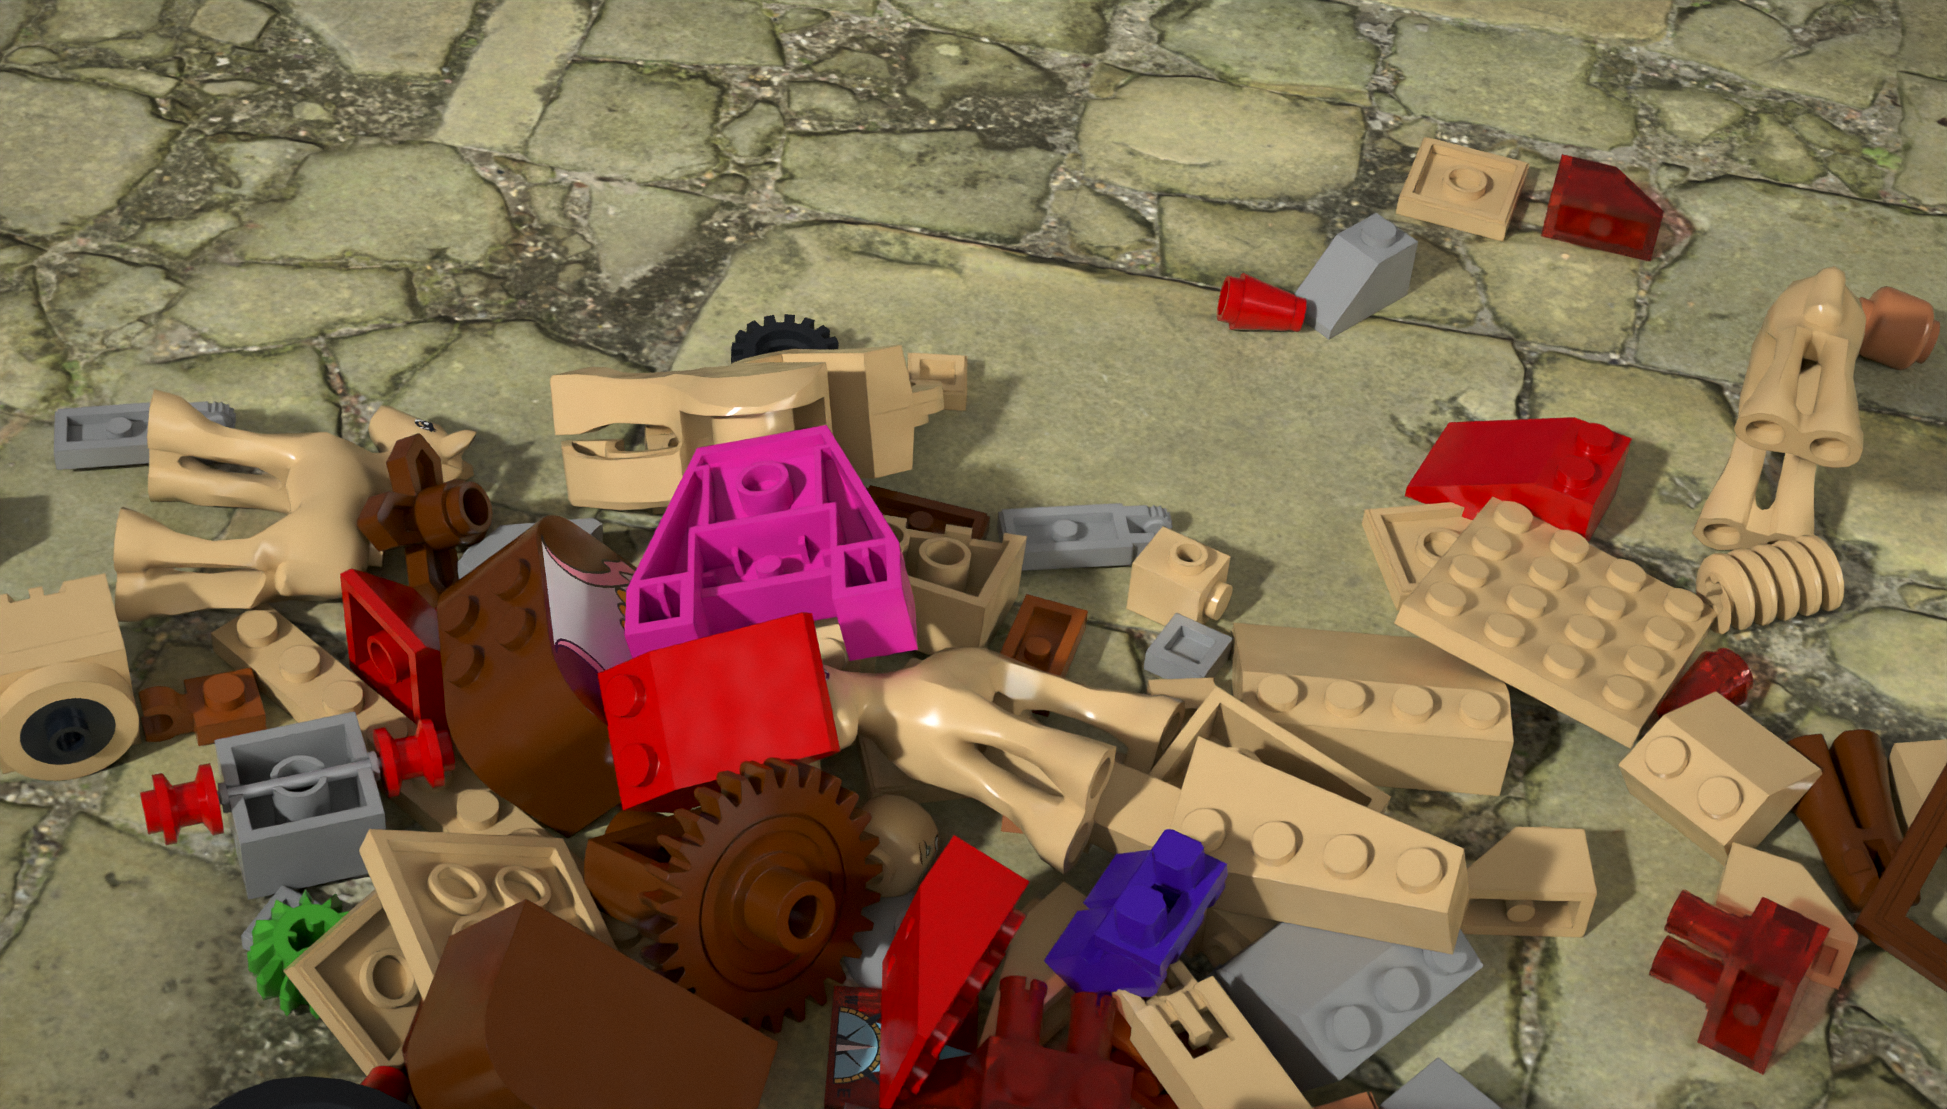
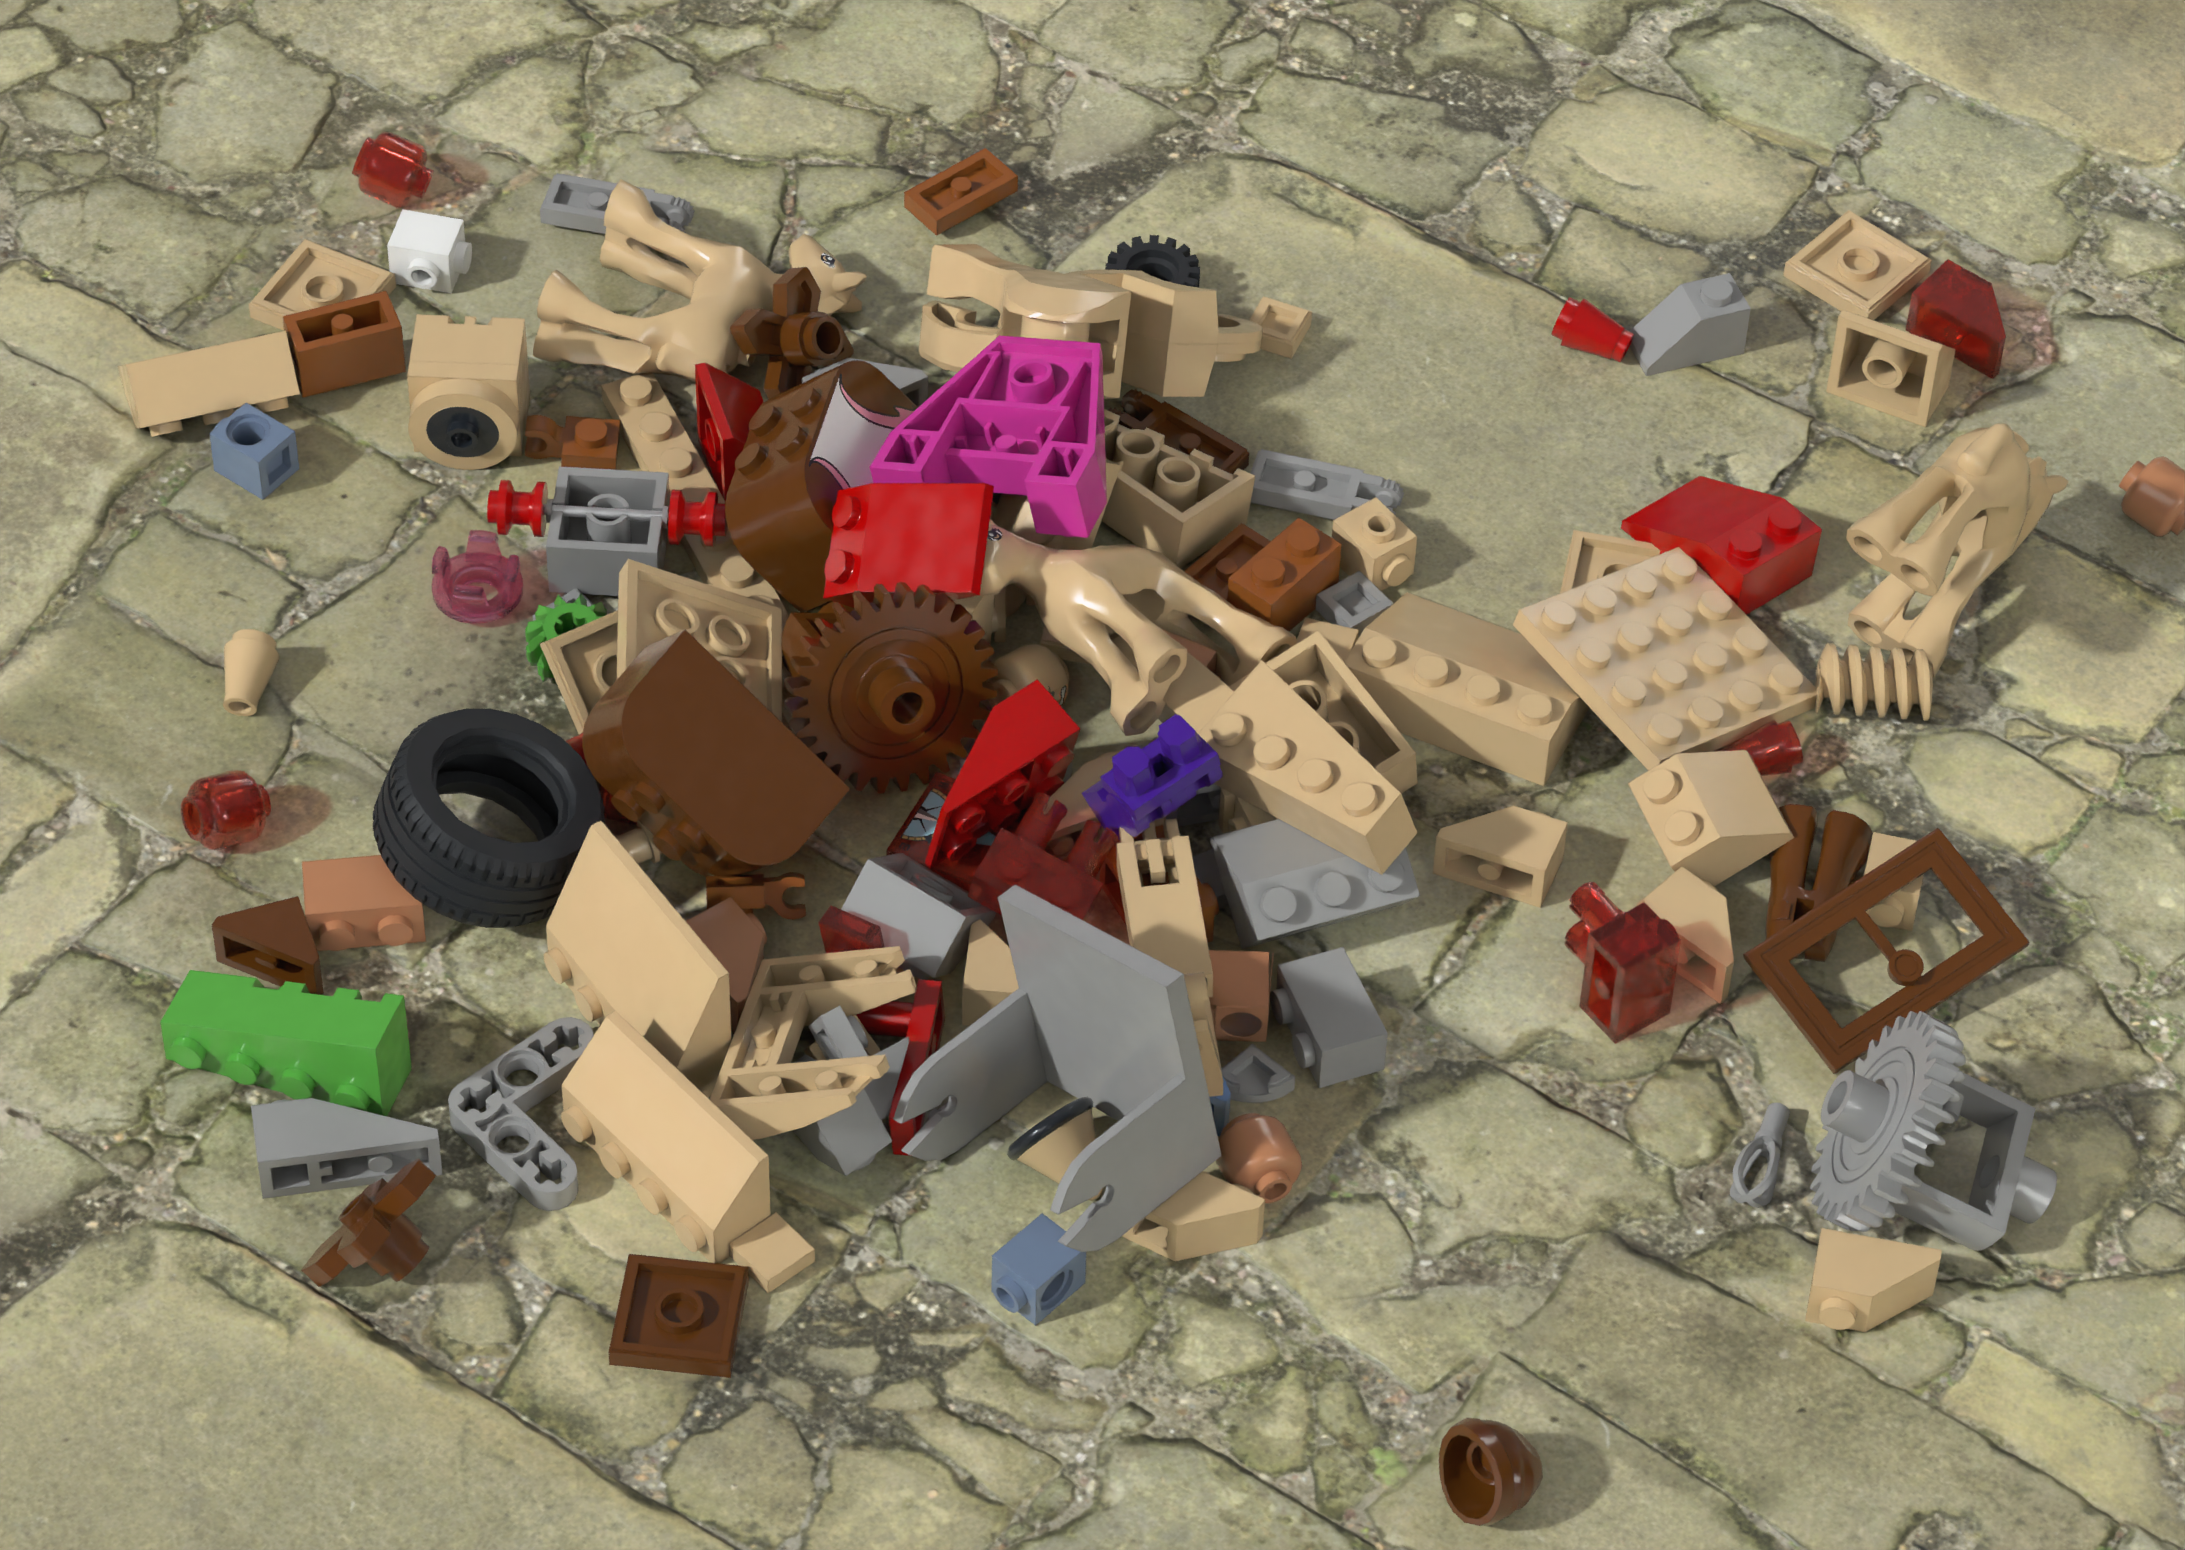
camera: 25 degrees right, 5 degrees up
none -> clear pink piece [431,530,523,624]
none -> dark orange plate [904,148,1018,236]
none -> dark orange brick [1227,517,1342,632]
none -> tan slope [1826,310,1955,427]

